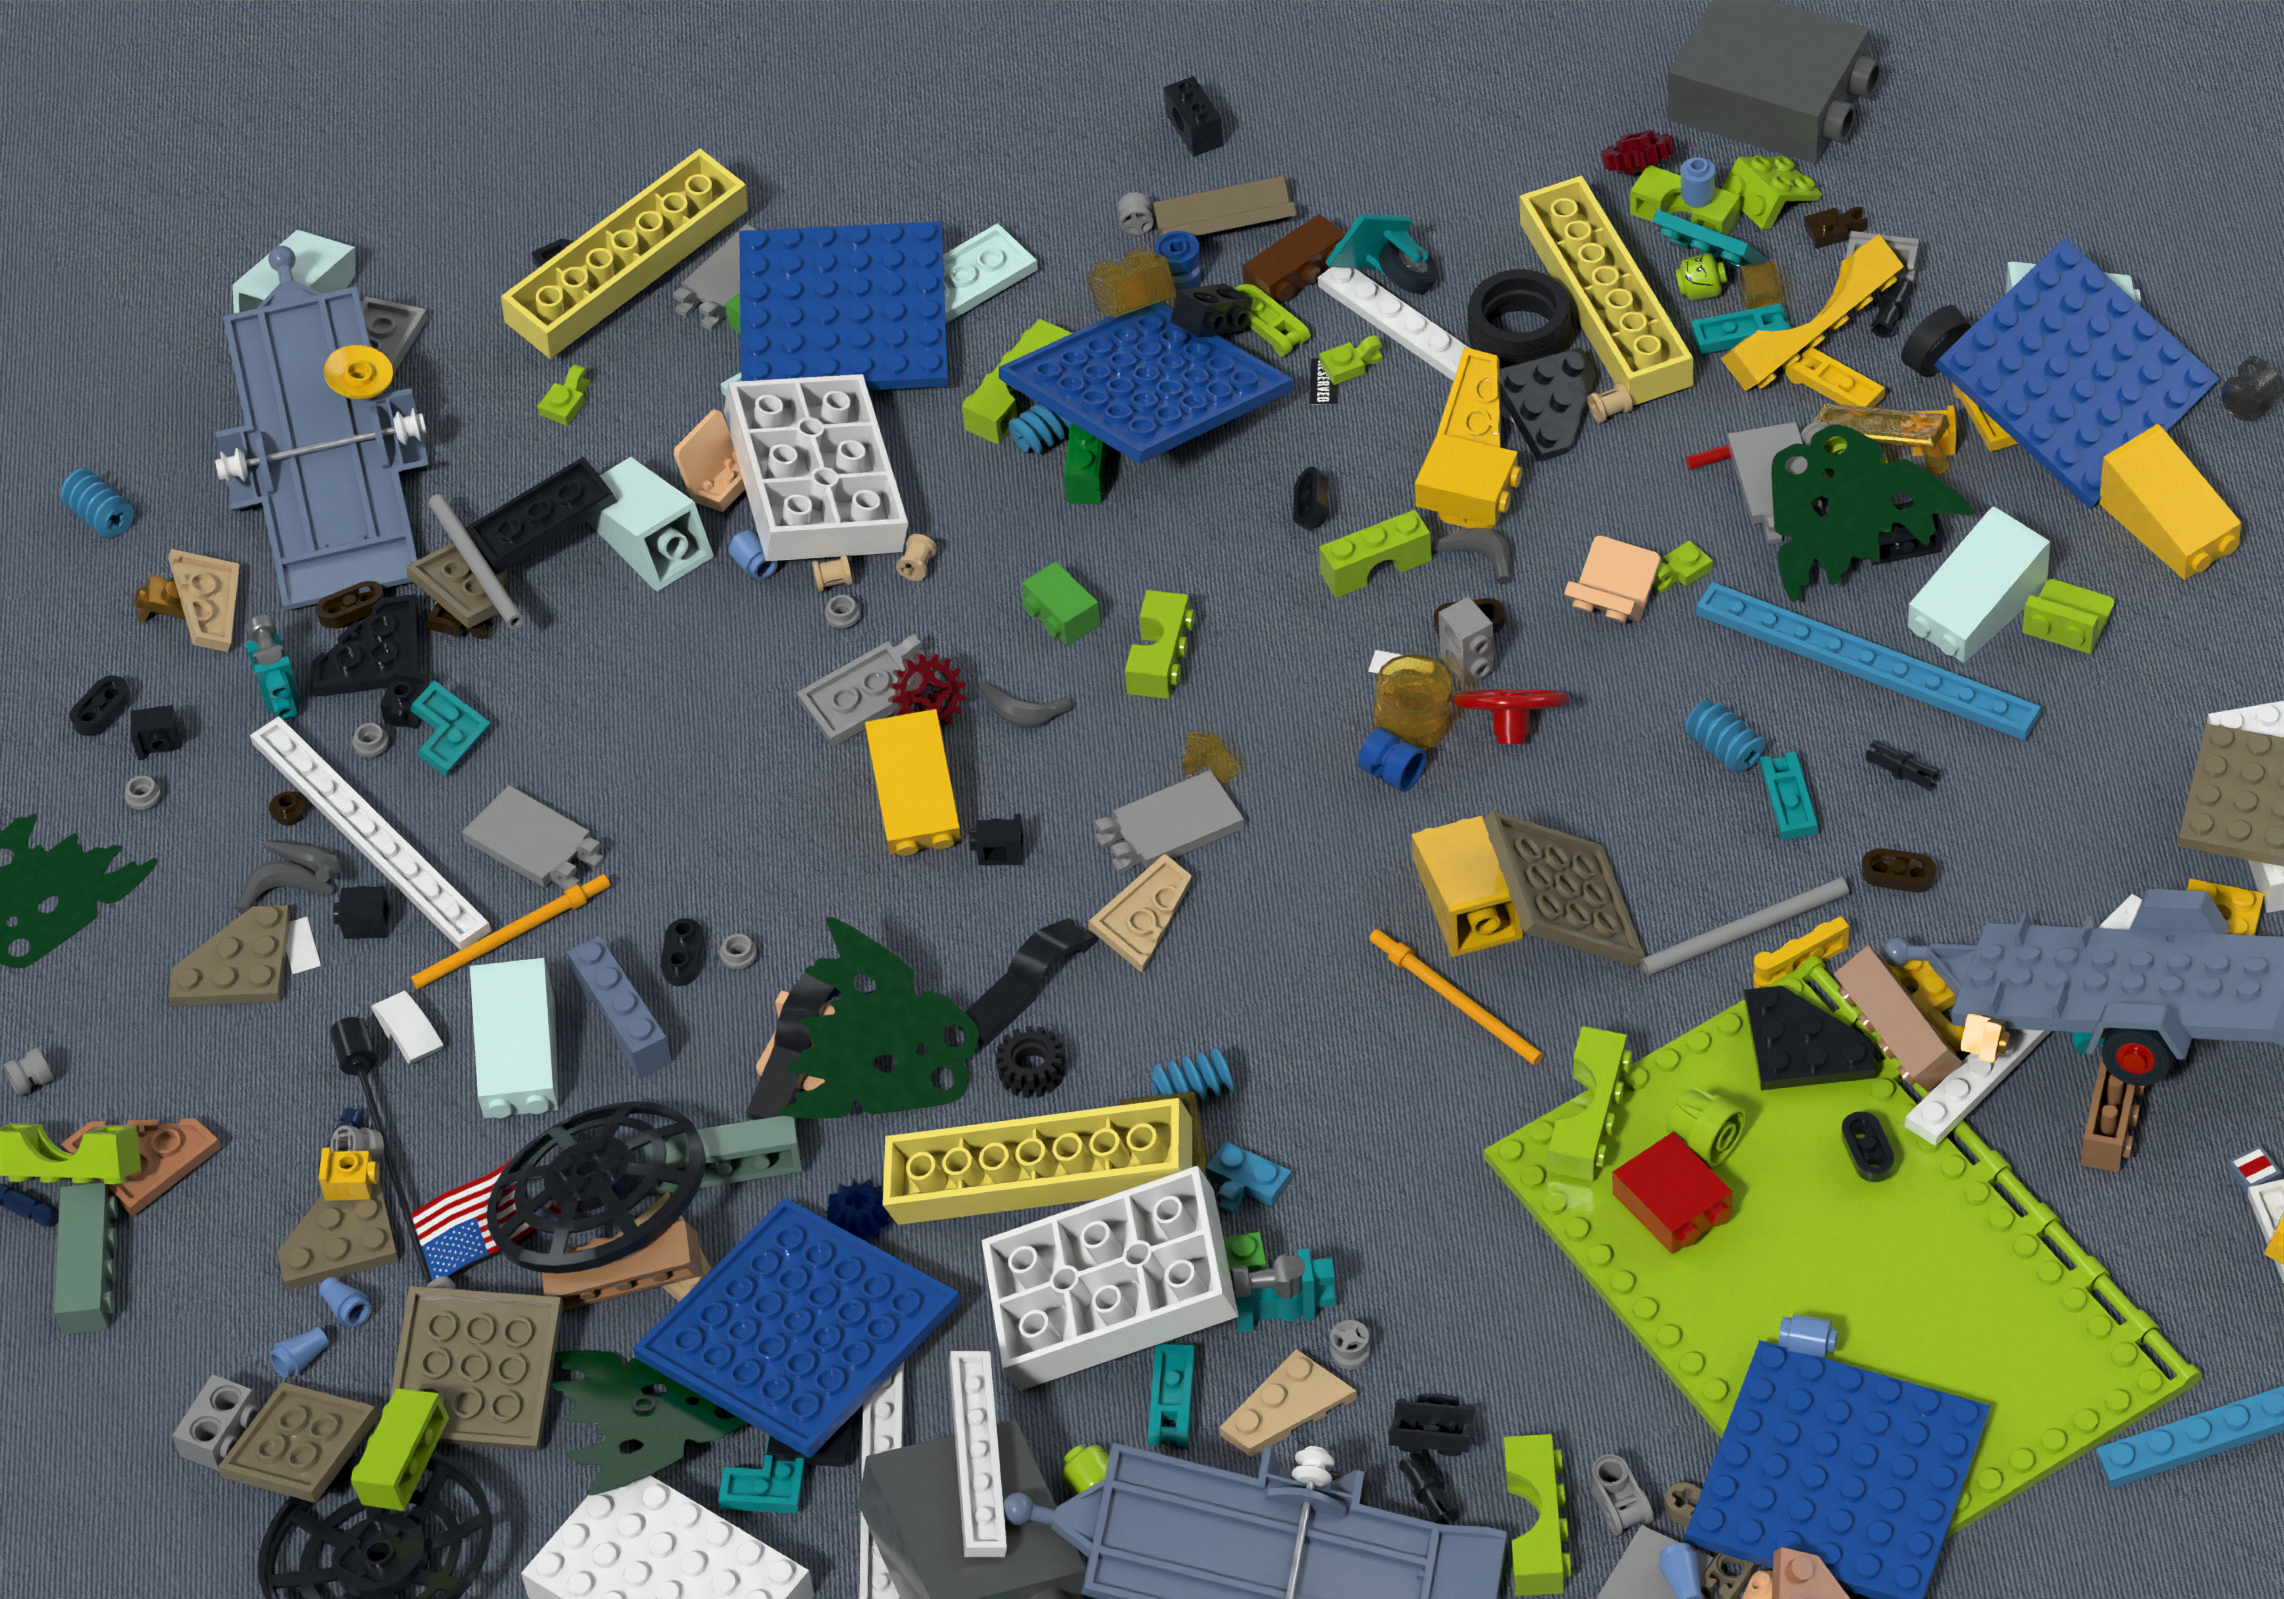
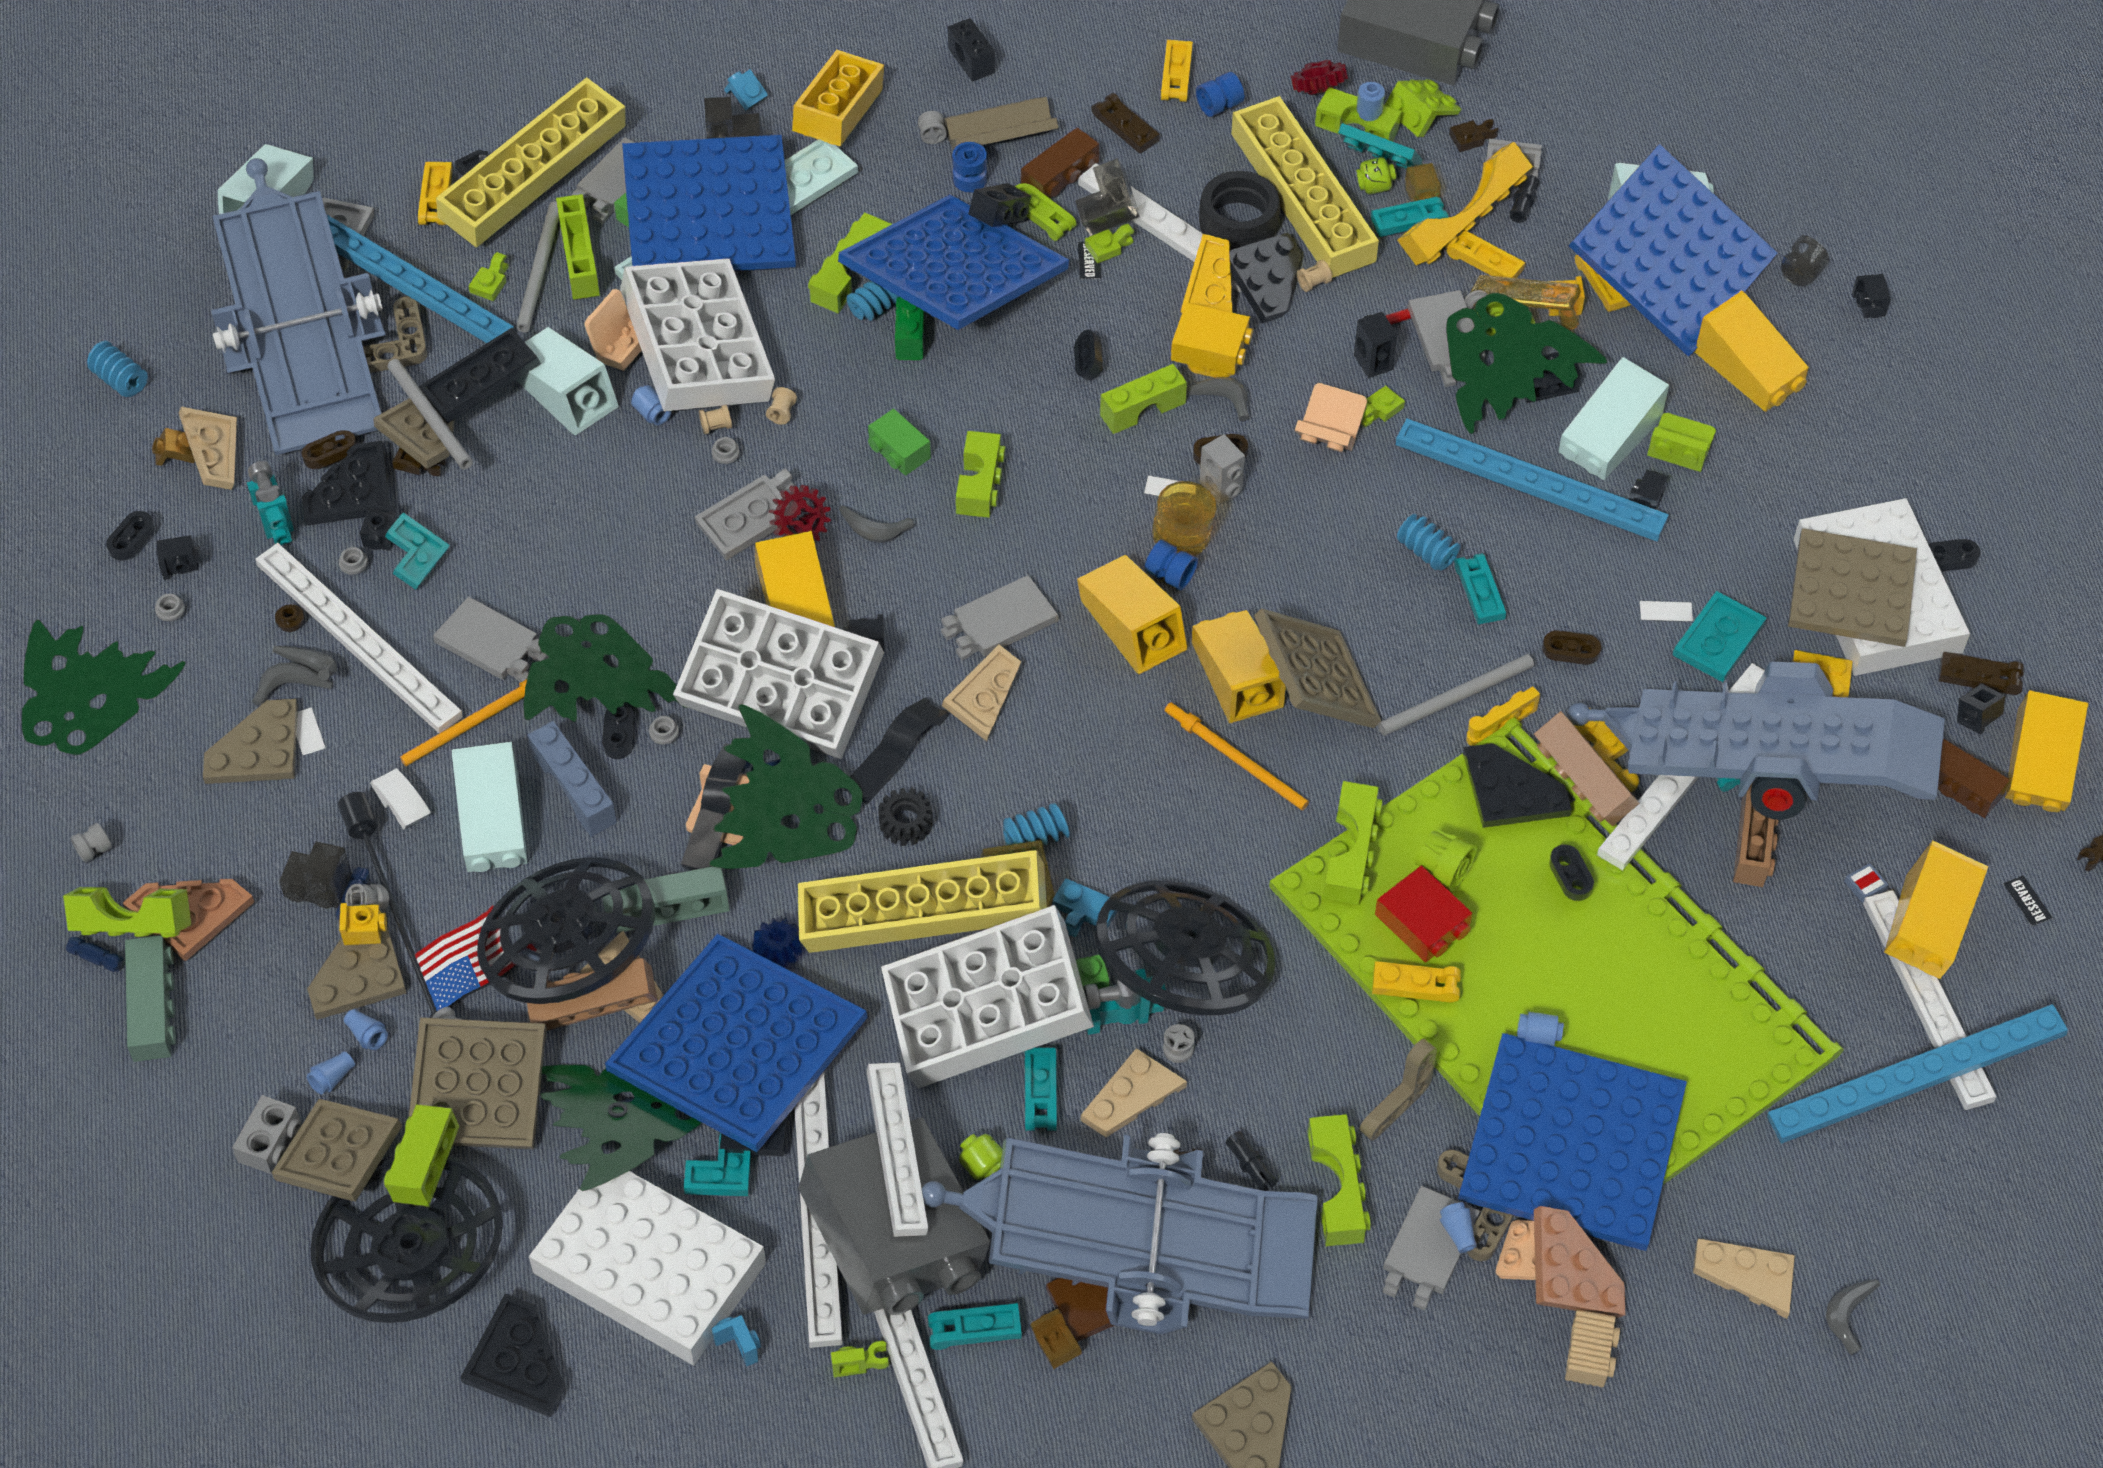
camera: 10 degrees left, 5 degrees up
yellow dish [324,345,393,399] -> none
black brick [333,886,391,939] -> none
clear yellow brick [1086,248,1177,318] -> none
clear yellow piece [1181,730,1239,784] -> none
teal plate [1326,214,1438,294] -> none
black slope [1388,1394,1474,1456] -> none
red piece [1453,689,1569,744] -> none
light grey piece [1592,1454,1654,1536] -> none
black pin [1865,740,1940,791] -> none
black tyre [1901,305,1972,377] -> none
bracket [1960,1013,2010,1063] -> none
none -> clear smoke brick [279,841,353,909]
none -> dark azure plate [326,214,514,343]
none -> dark tan beam [363,296,427,373]
none -> yellow plate [418,162,453,225]
none -> light grey piece [516,202,559,333]
none -> dark green piece [523,614,688,722]
none -> lime arch [556,194,600,300]
none -> white brick [673,589,884,759]
none -> clear smoke brick [704,97,761,139]
none -> dark azure bracket [724,69,768,111]
none -> yellow brick [792,50,884,146]
none -> clear smoke brick [1075,158,1140,236]
none -> yellow slope [1077,555,1187,674]
none -> dark brown plate [1091,93,1160,154]
none -> black dish [1094,881,1275,1015]
none -> yellow plate [1161,40,1193,102]
none -> blue wheel [1196,72,1245,117]
none -> black brick [1354,312,1397,379]
none -> dark tan beam [1359,1039,1437,1141]
none -> yellow plate [1372,961,1461,1002]
none -> black brick [1628,469,1668,510]
none -> white sticker [1640,601,1693,621]
none -> teal plate [1672,591,1767,682]

